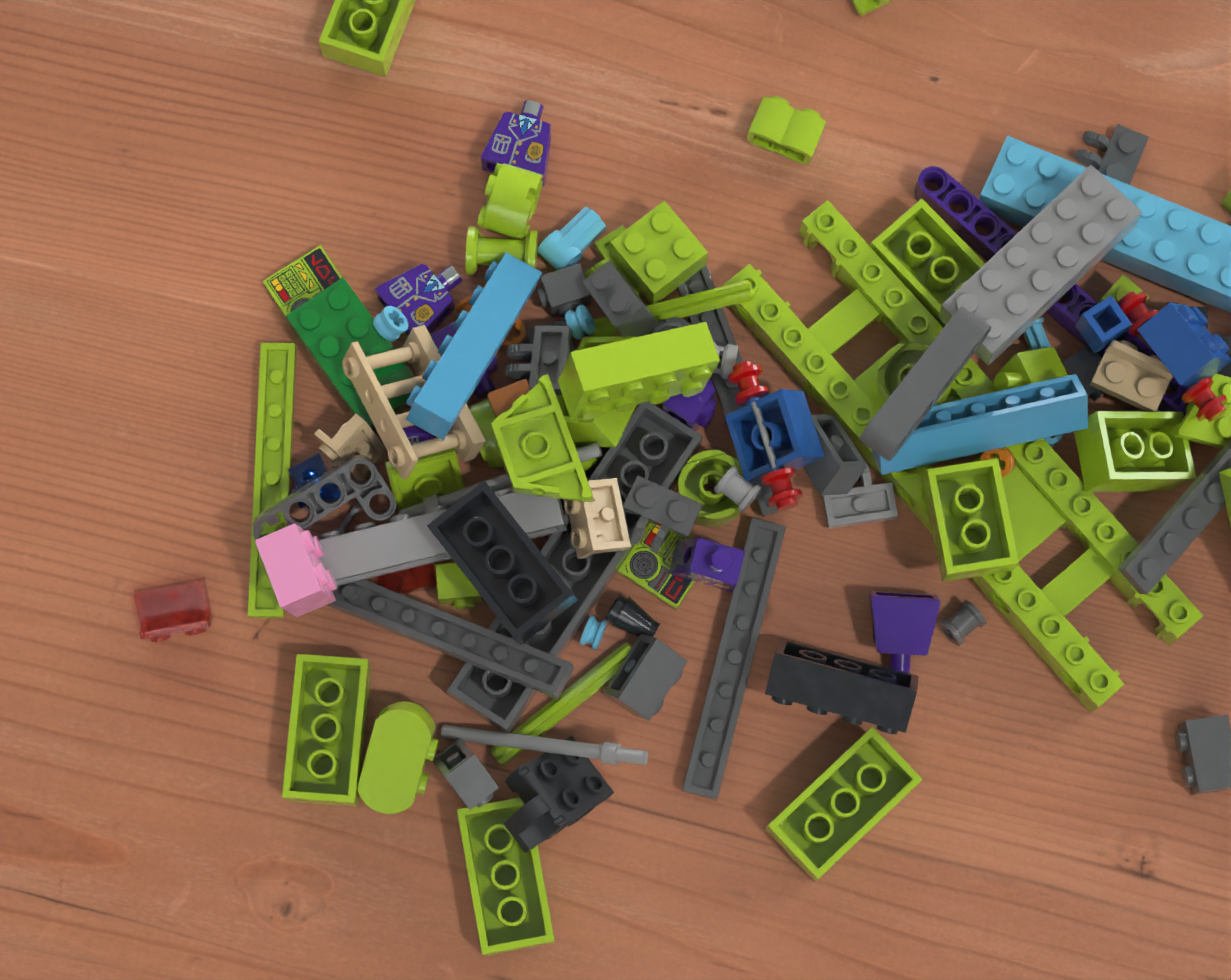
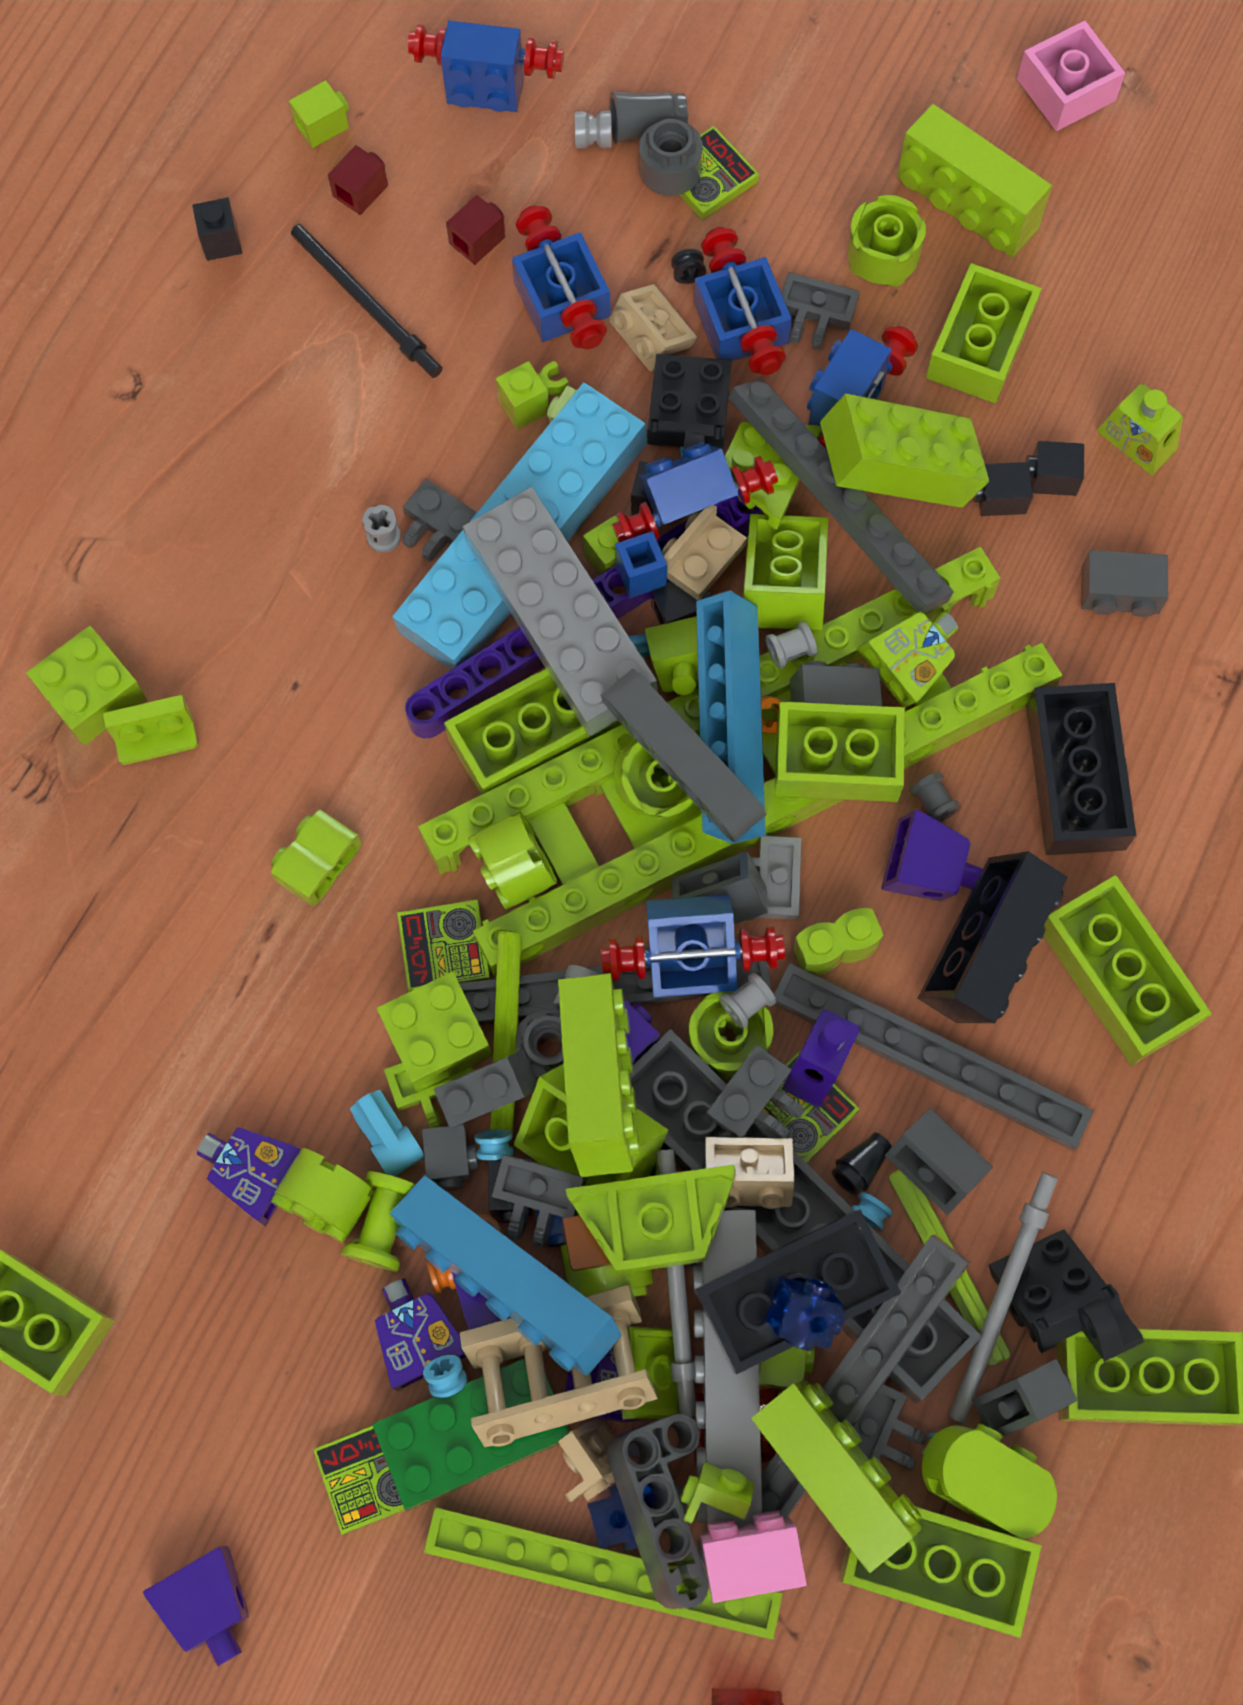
camera: 75 degrees left, 5 degrees down
none -> dark purple torso [143,1546,249,1667]
none -> light grey bush [362,504,401,553]
none -> tile [397,900,490,992]
none -> lime brick [468,811,557,910]
none -> lime bracket [680,1462,755,1524]
none -> lime brick [751,1380,922,1574]
none -> light grey bush [765,621,817,669]
none -> clear blue brick [766,1277,845,1351]
none -> dark grey brick [790,661,882,706]
none -> lime brick [793,908,884,976]
none -> dark grey hinge [853,1384,927,1470]
none -> lime torso [856,611,958,707]
none -> black brick [1026,683,1137,855]

